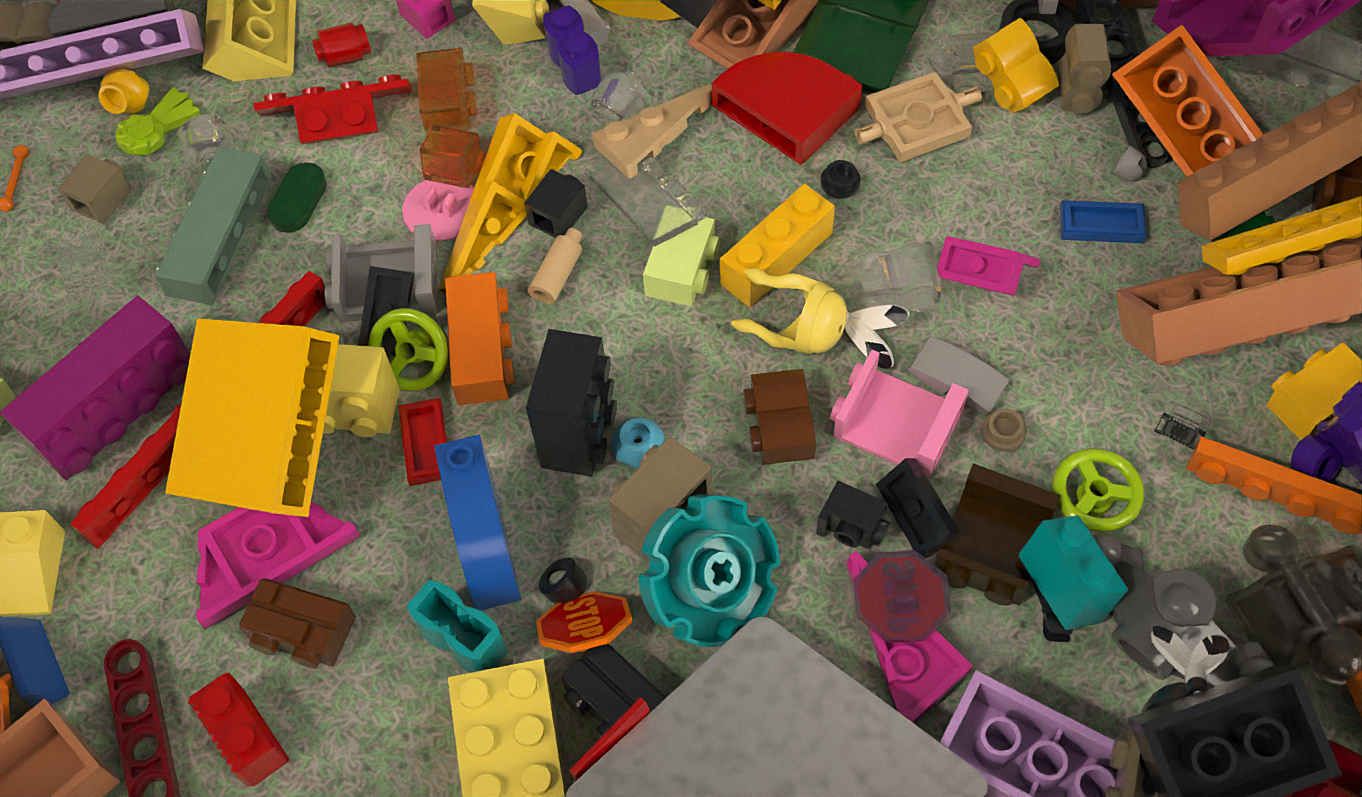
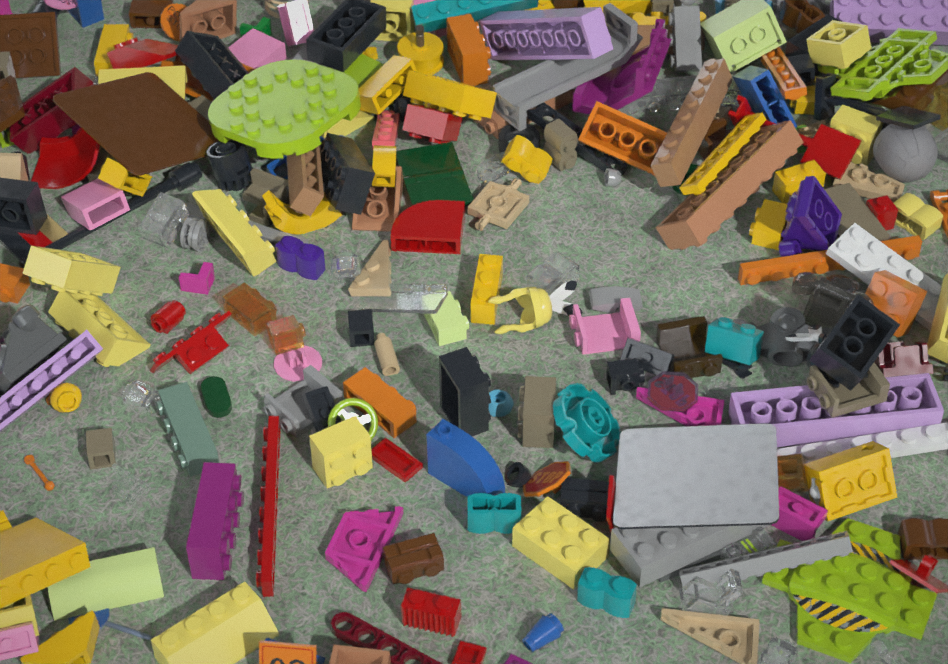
camera: 40 degrees left, 15 degrees down
lime piece [115,87,200,155] -> none
yellow brick [165,318,340,517] -> none
yellow wedge [438,113,583,293] -> none
reddish brown brick [743,369,816,465] -> none
black plate [820,160,861,199] -> none
dark pink panel [935,236,1041,296] -> none
dark tan plate [982,408,1027,452] -> none
lime piece [1052,448,1144,532] -> none
blue tile [1060,200,1147,243] -> none
tile [1154,401,1212,449] -> none

